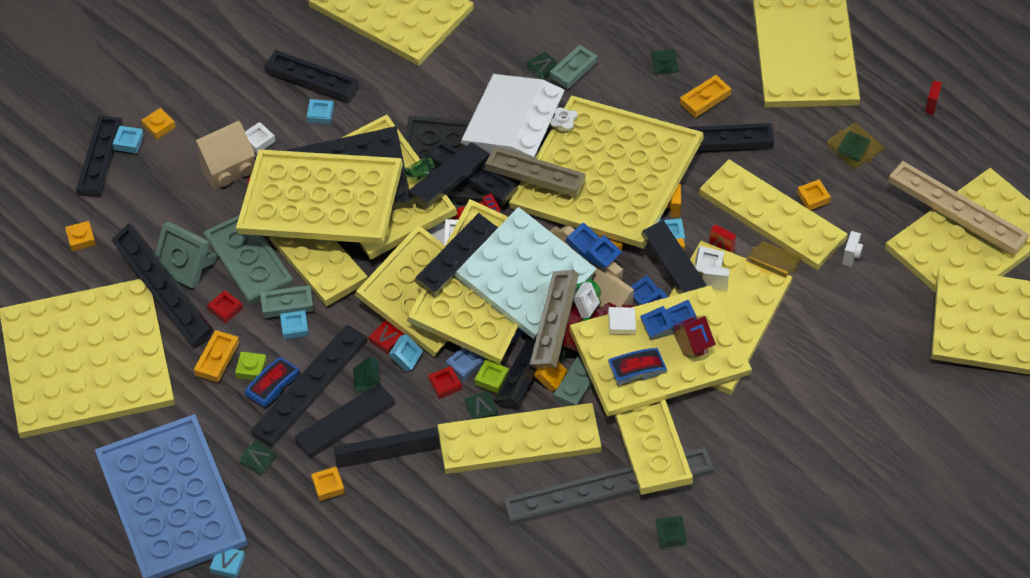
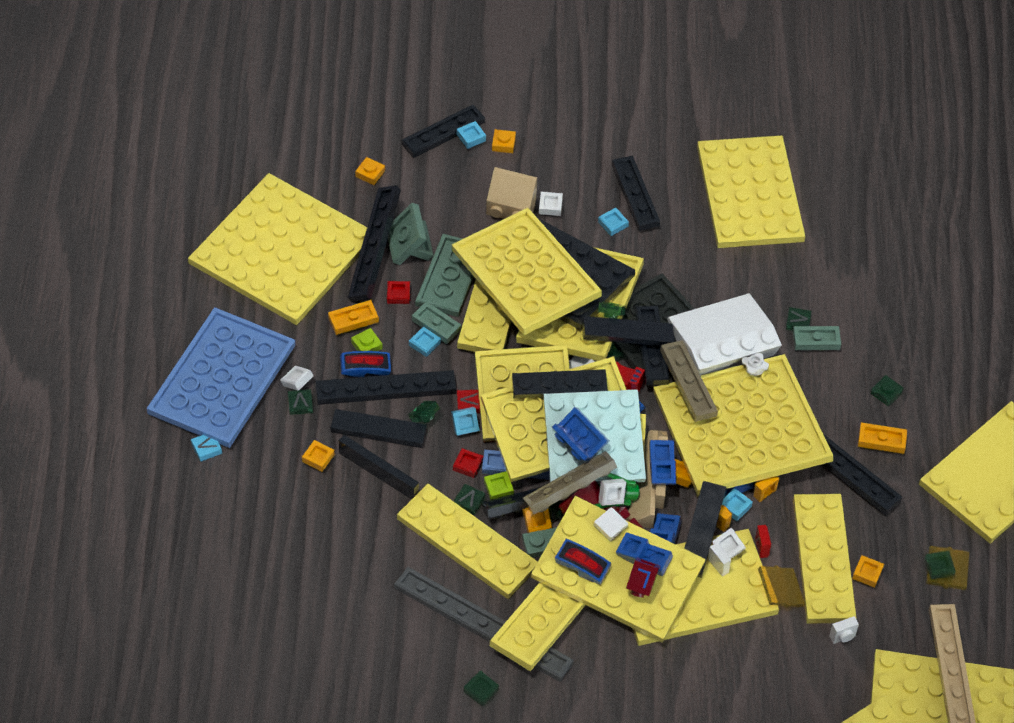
camera: 45 degrees right, 0 degrees up
none -> white tile [280,366,313,391]
none -> blue bracket [552,407,610,461]

